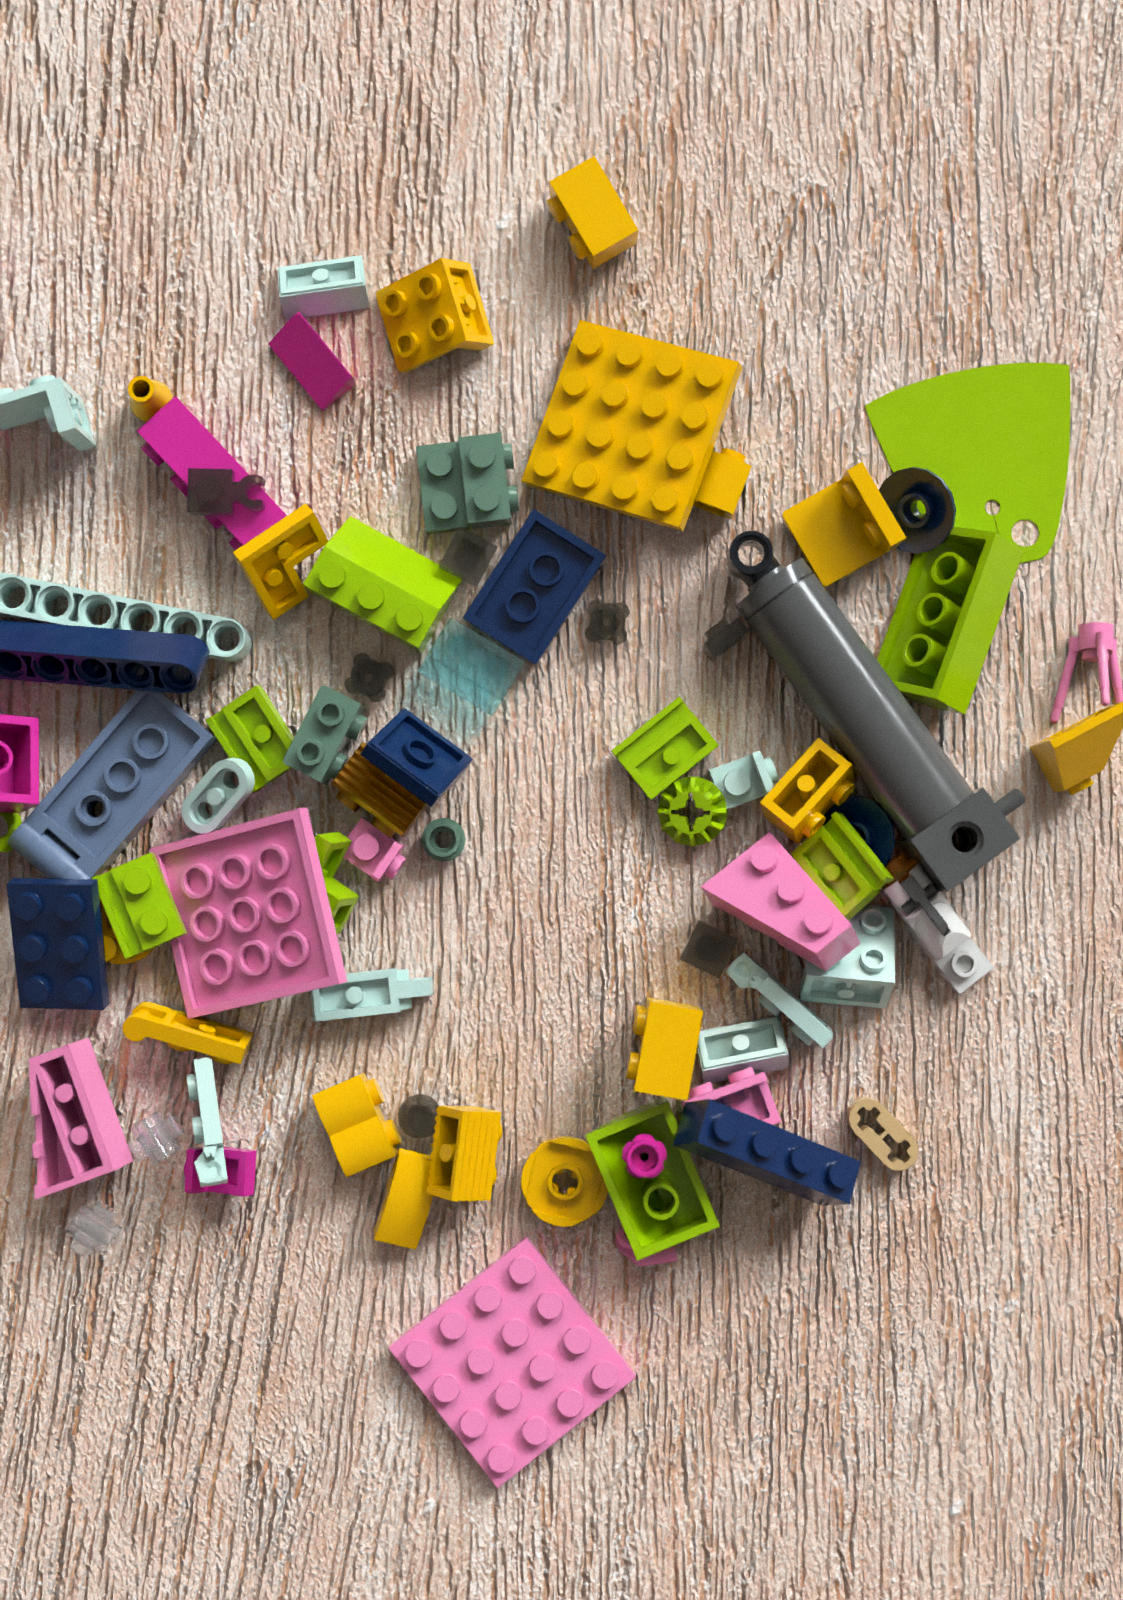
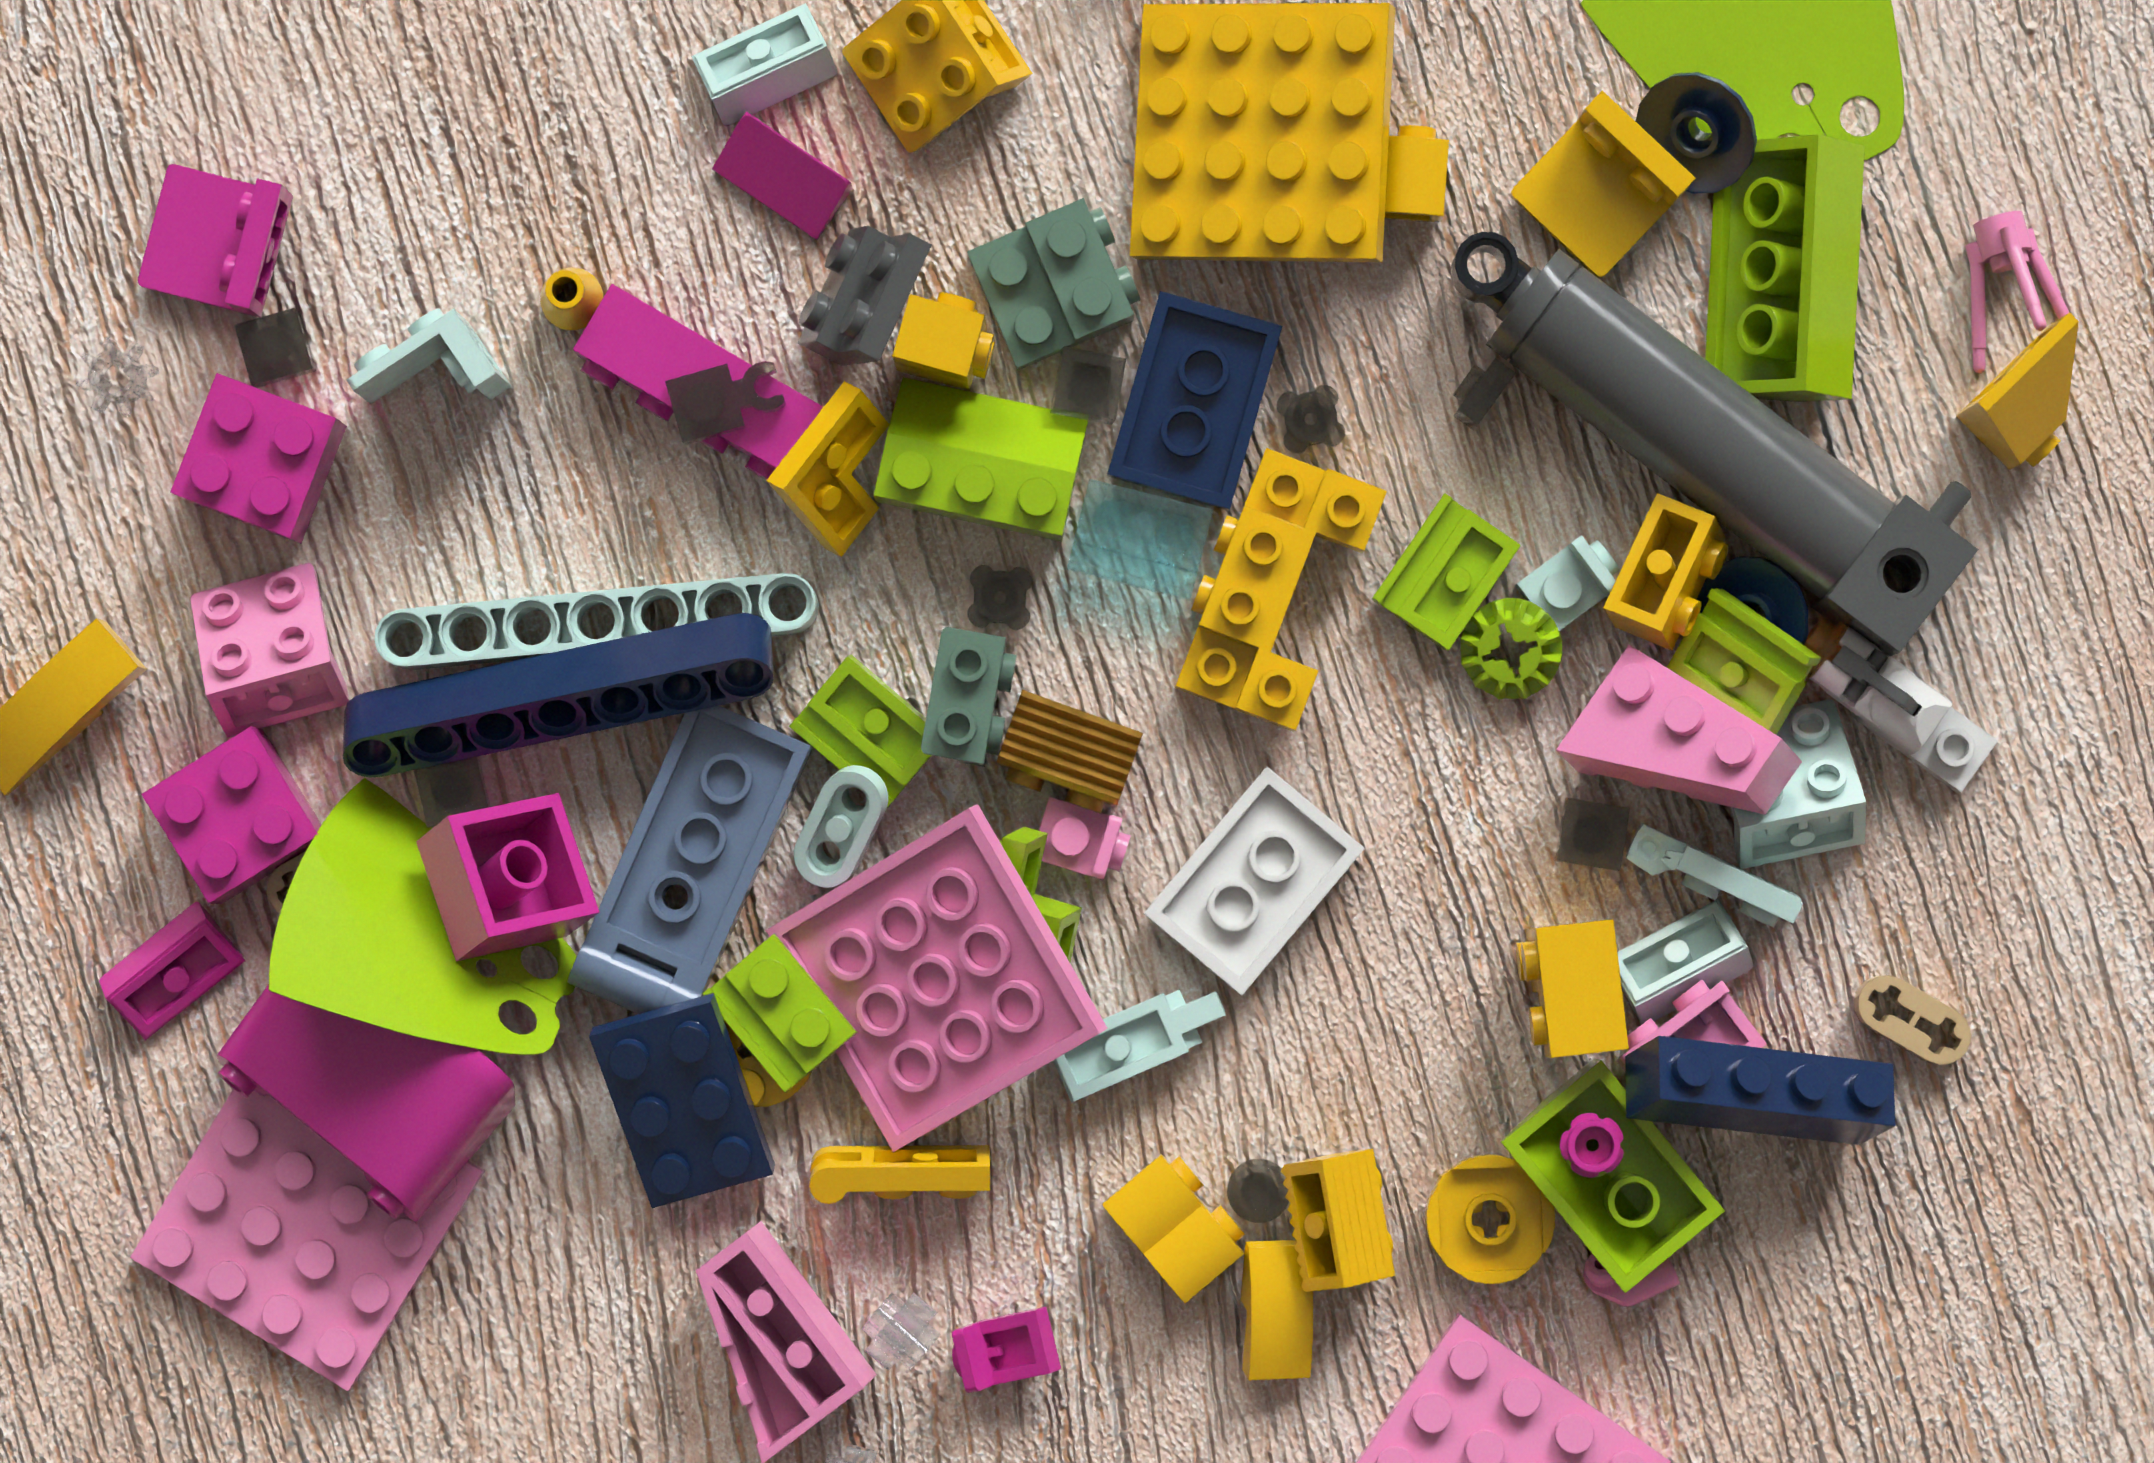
camera: 20 degrees left, 0 degrees up
light aqua hinge [186,1057,228,1187] -> none
dark blue plate [360,708,473,808] -> none
sand green plate [422,818,466,862] -> none
none -> dark grey plate [798,226,932,366]
none -> yellow brick [892,292,995,391]
none -> white plate [1143,766,1365,996]
none -> yellow bracket [1175,448,1387,732]

